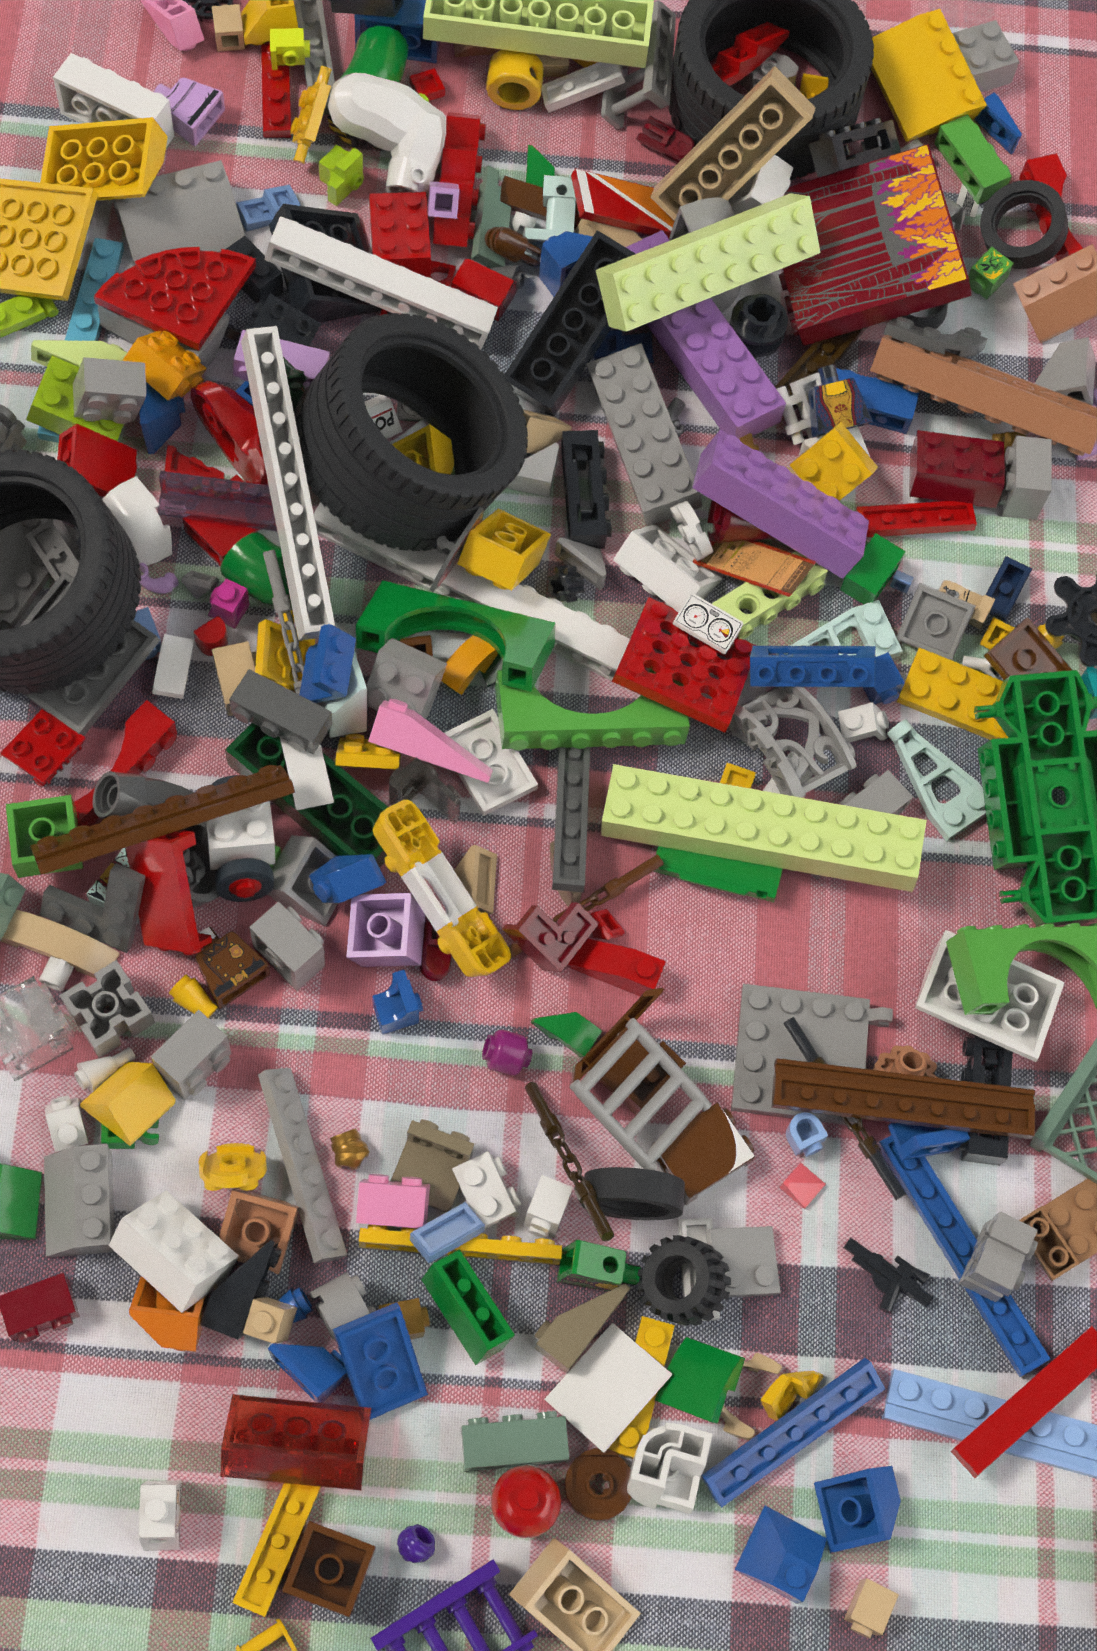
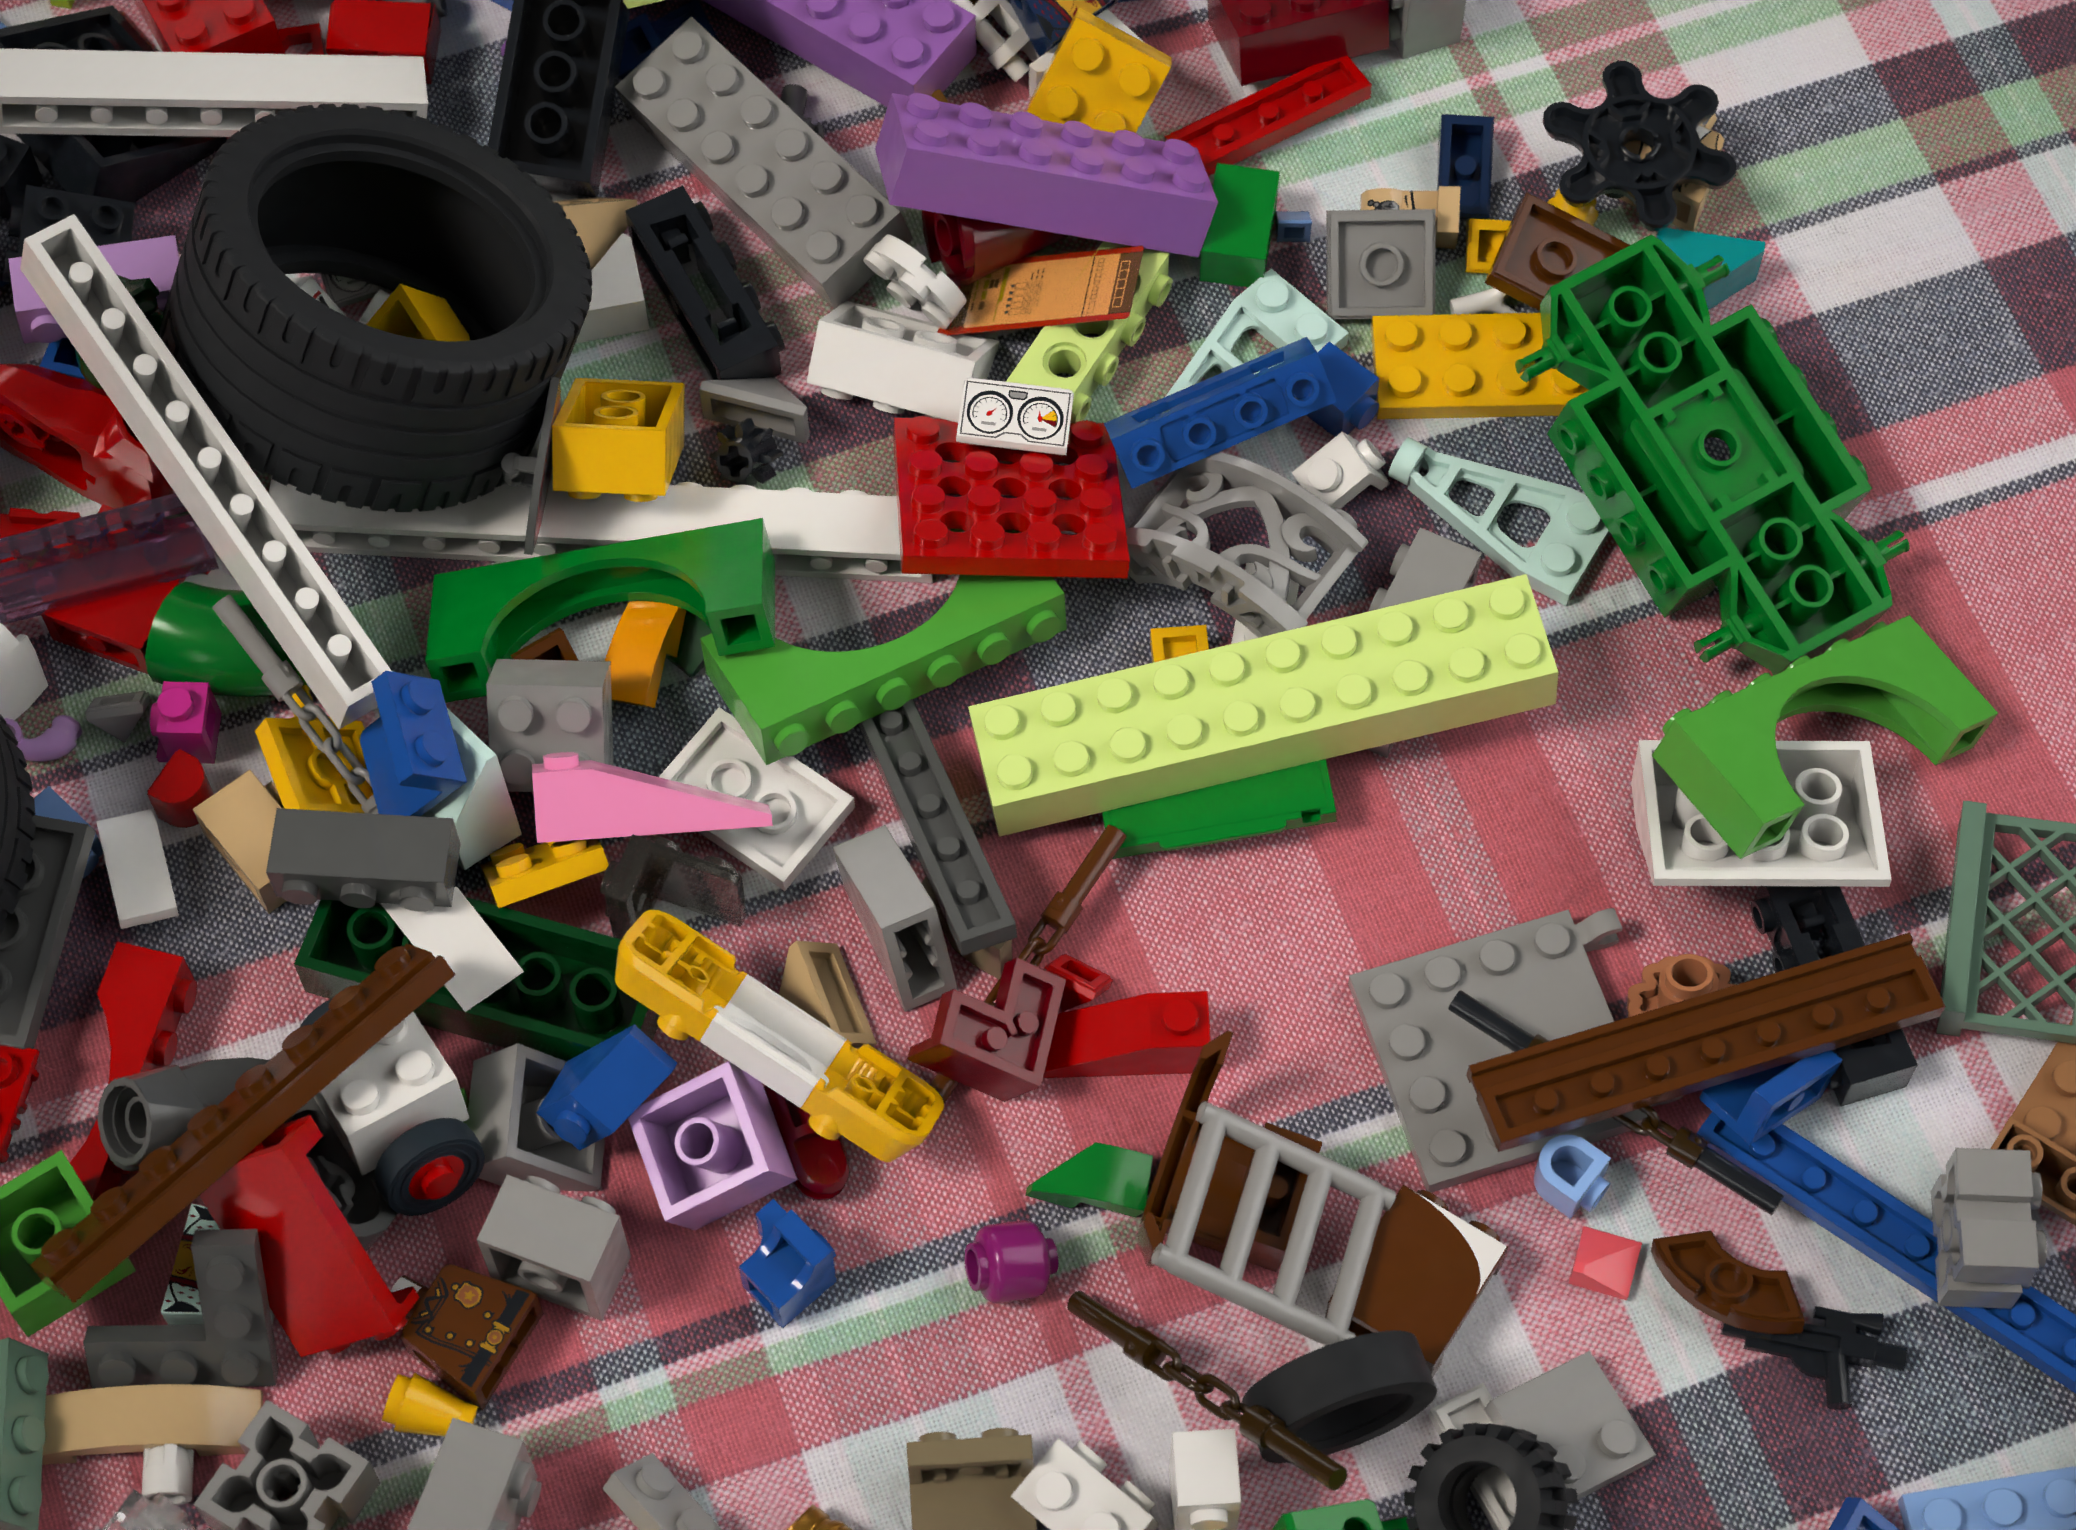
camera: 15 degrees left, 5 degrees down
none -> light grey slope [832,825,958,1012]
none -> reddish brown tile [1651,1230,1805,1334]

